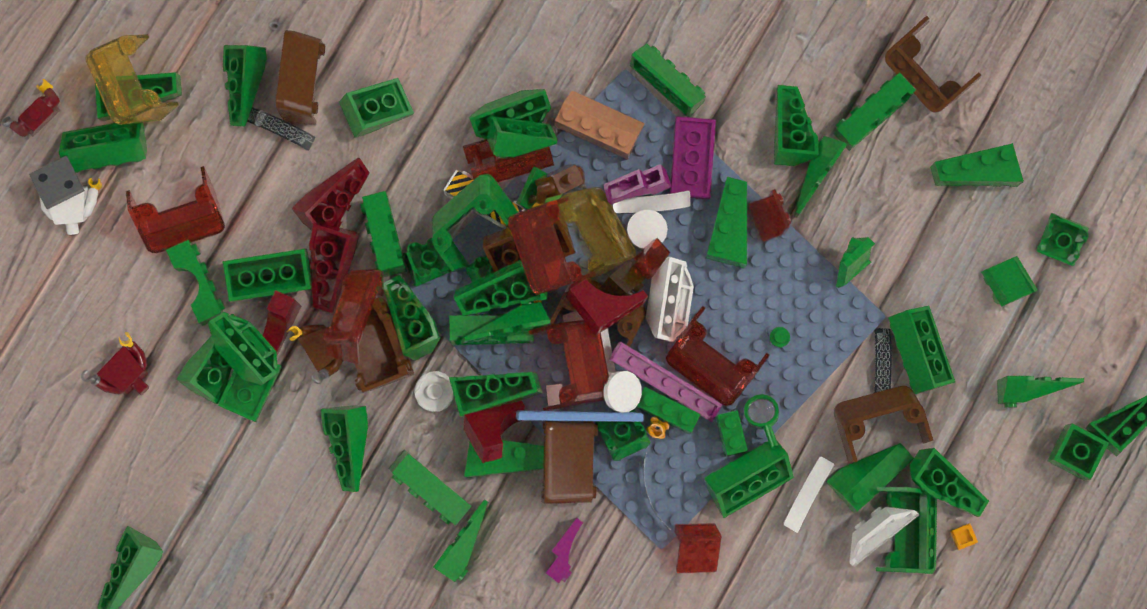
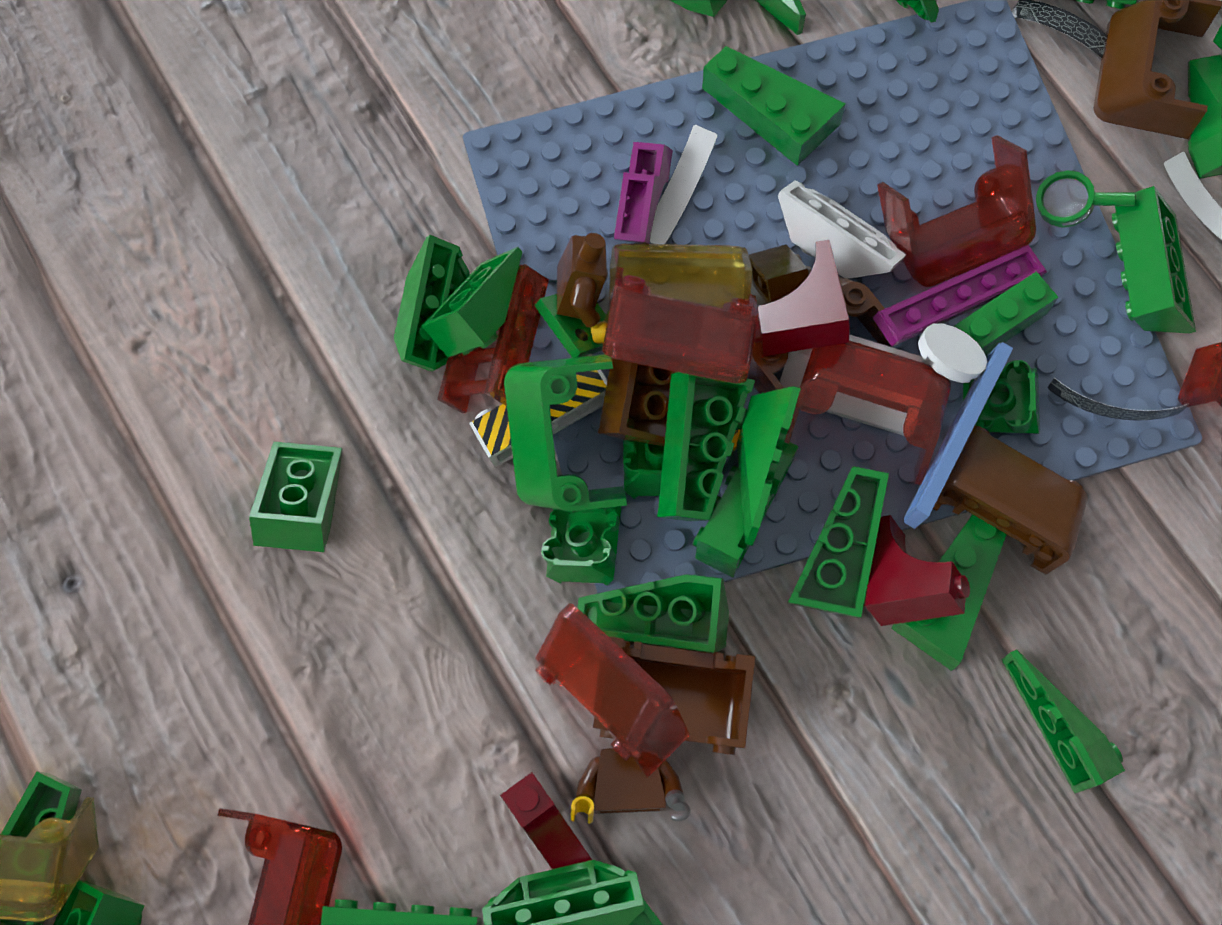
camera: 55 degrees left, 10 degrees down
green wedge [223,45,267,127] -> none
green slope [223,249,311,302] -> none
black sticker [247,107,315,151] -> none
reddish brown windscreen [276,30,325,125] -> none
dark red wedge [292,158,370,231] -> none
dark red wedge [309,224,360,313] -> none
green wedge [321,405,368,492] -> none
green wedge [360,191,407,278] -> none
green wedge [388,450,471,526] -> none
white tile [414,371,454,412] -> none
white sticker [546,384,564,406] -> none
magenta slope [546,518,583,583] -> none
nougat slope [555,91,645,160] -> none
white tile [627,209,668,250] -> none
green slope [630,44,706,117] -> none
clear red slope [634,238,671,279] -> none
light orange plate [646,416,670,439] -> none
magenta tile [670,116,716,199] -> none
green brick [716,410,748,457] -> none
clear red bracket [748,189,791,243] -> none
green plate [770,327,790,348] -> none

